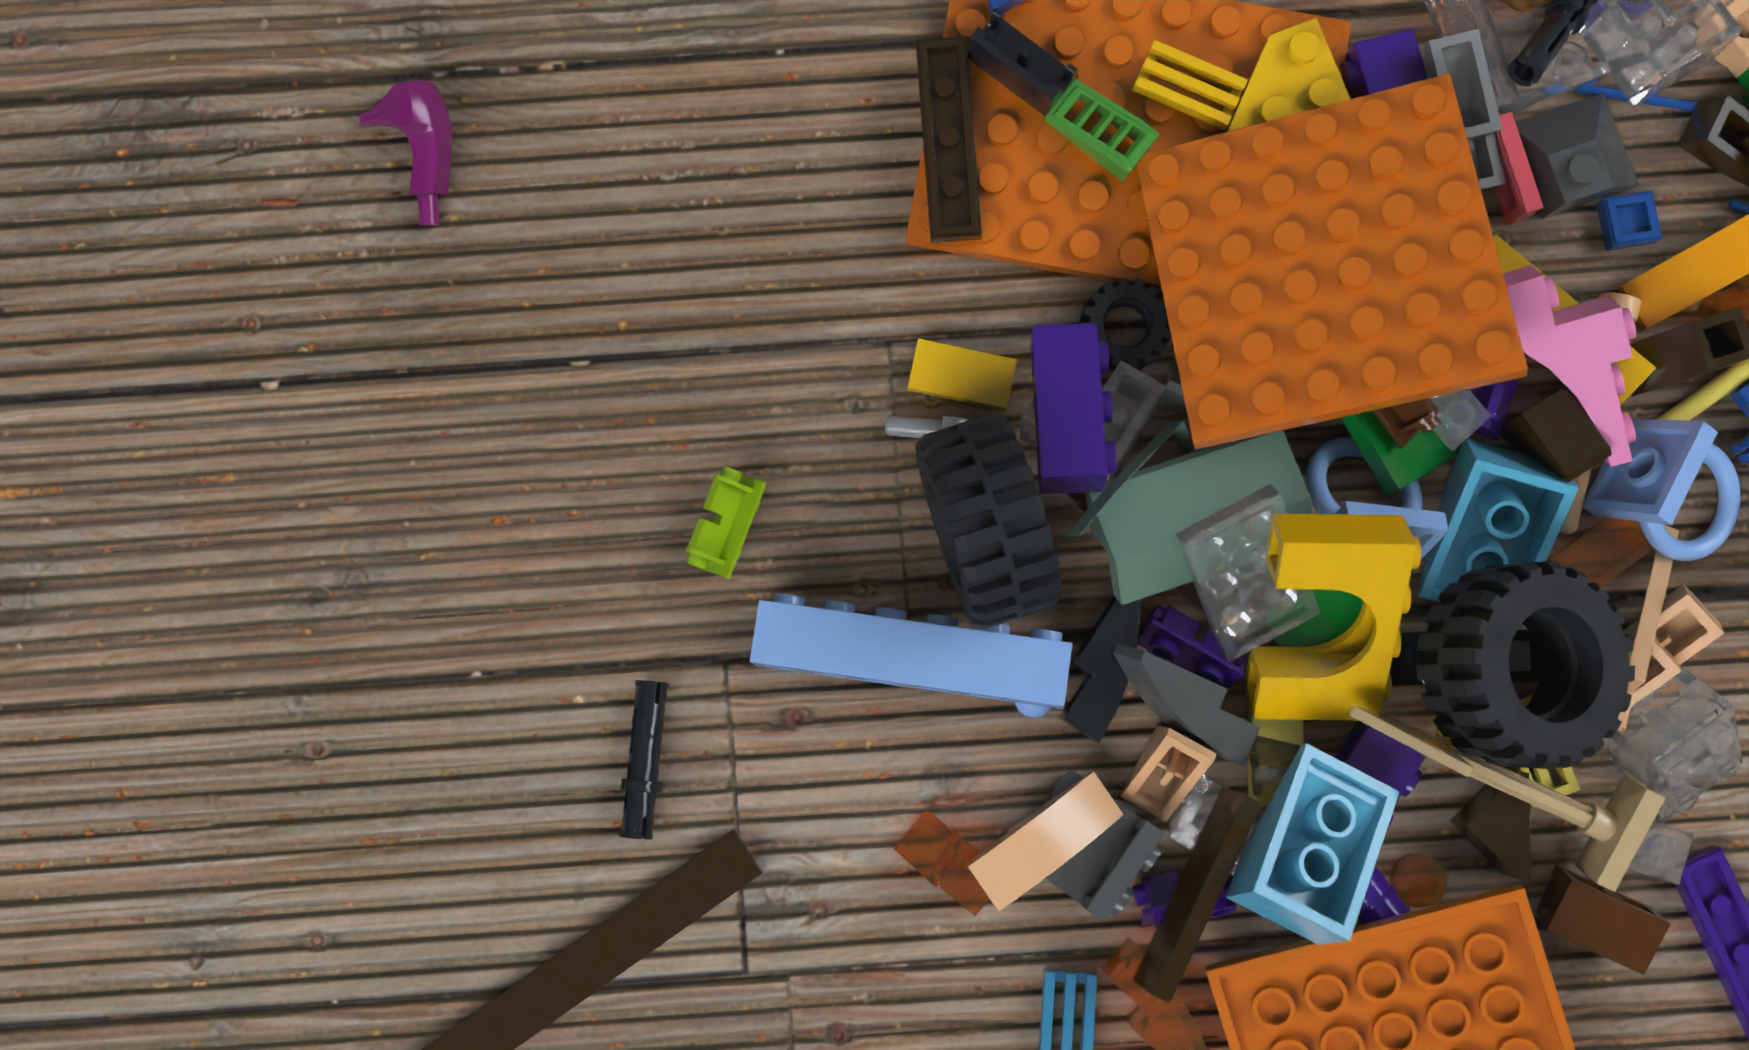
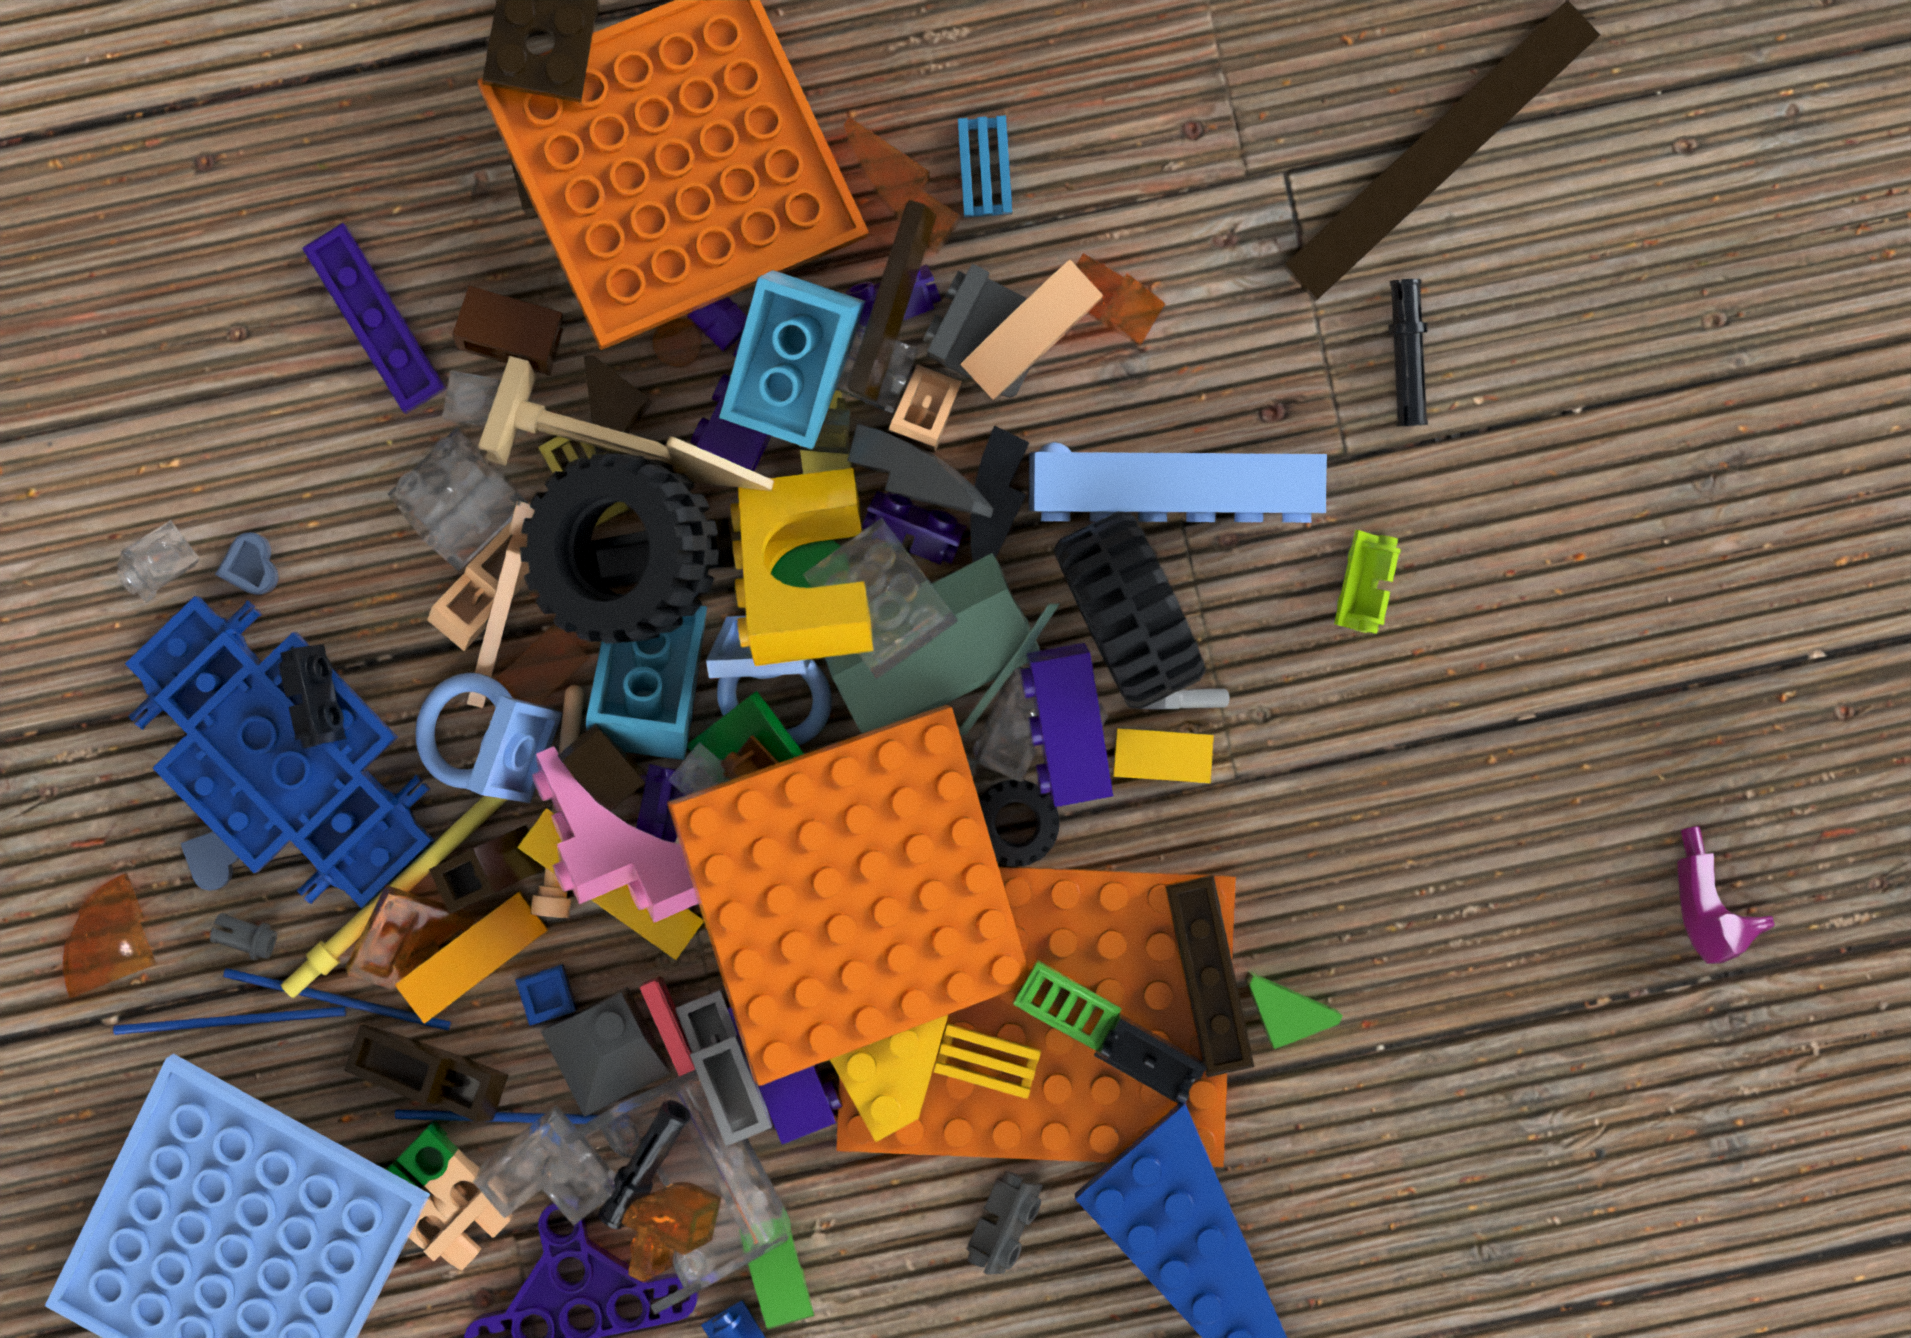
camera: 175 degrees right, 5 degrees up
none -> bright green slope [1245,971,1343,1049]

